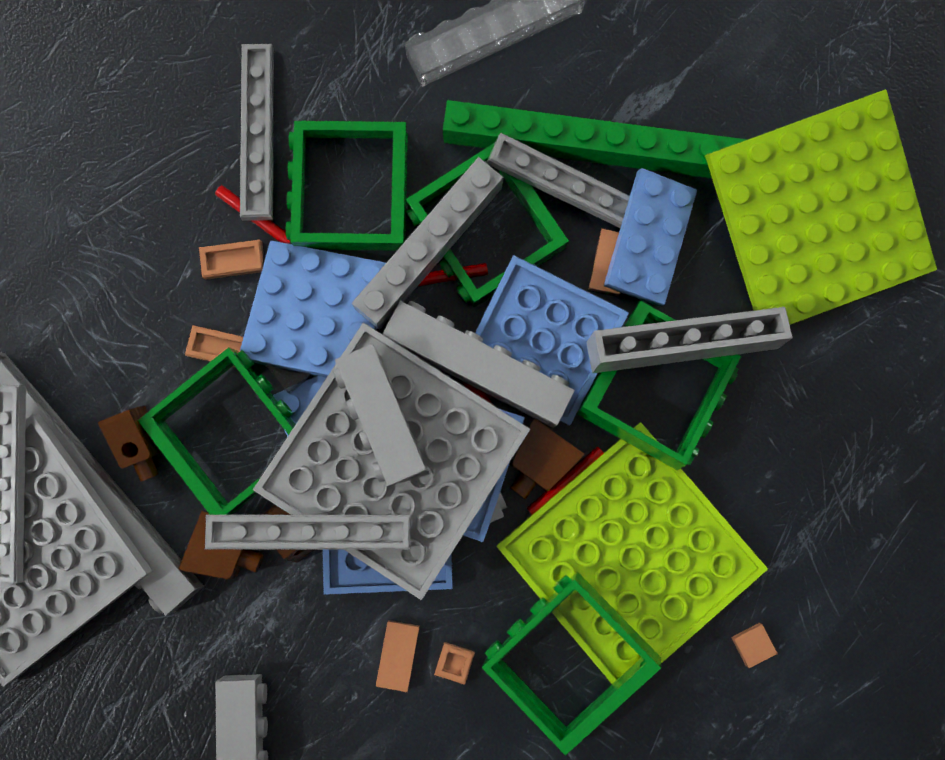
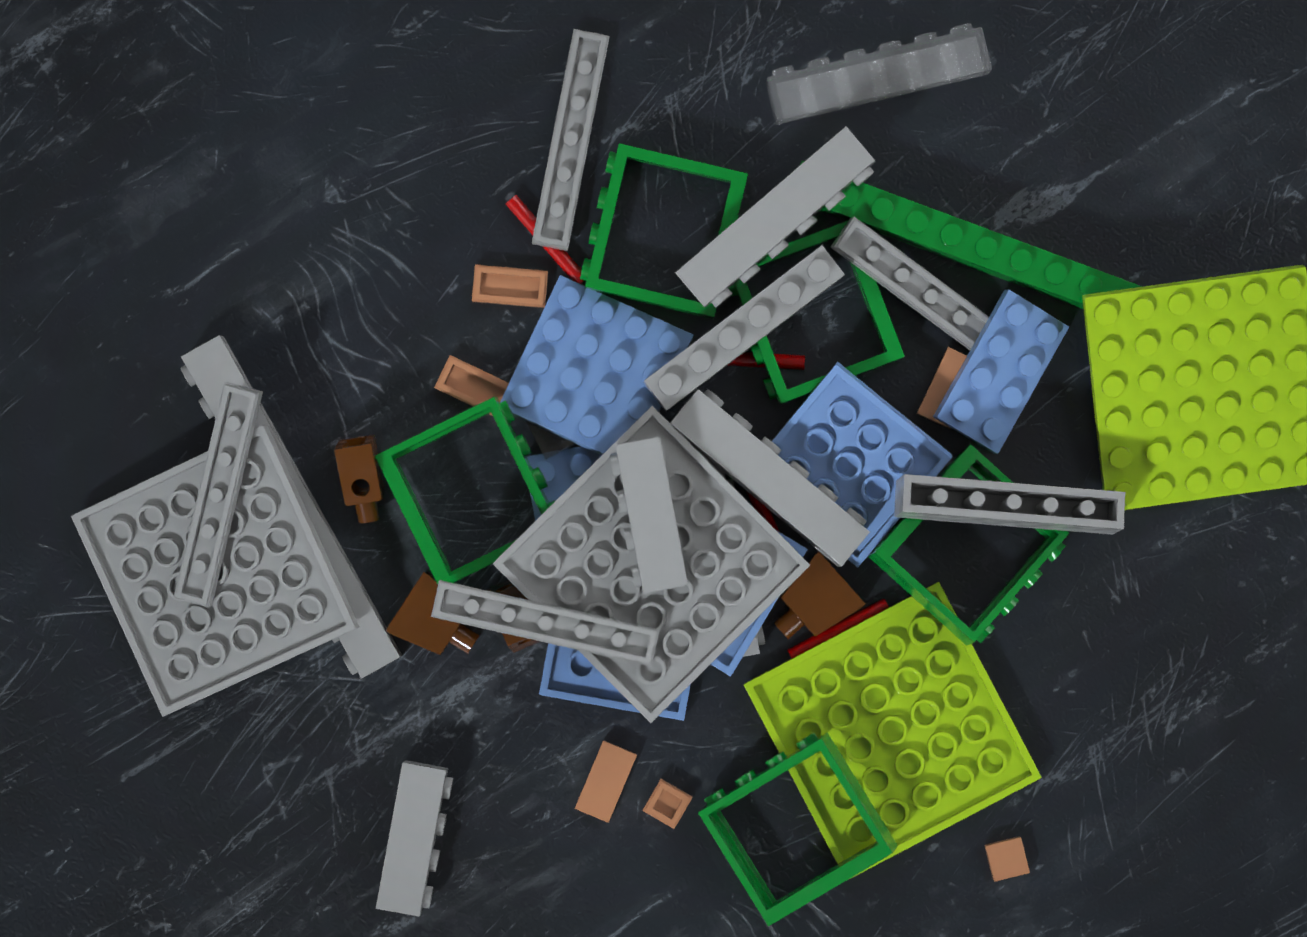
camera: 10 degrees right, 5 degrees up
none -> light grey brick [675,126,875,308]

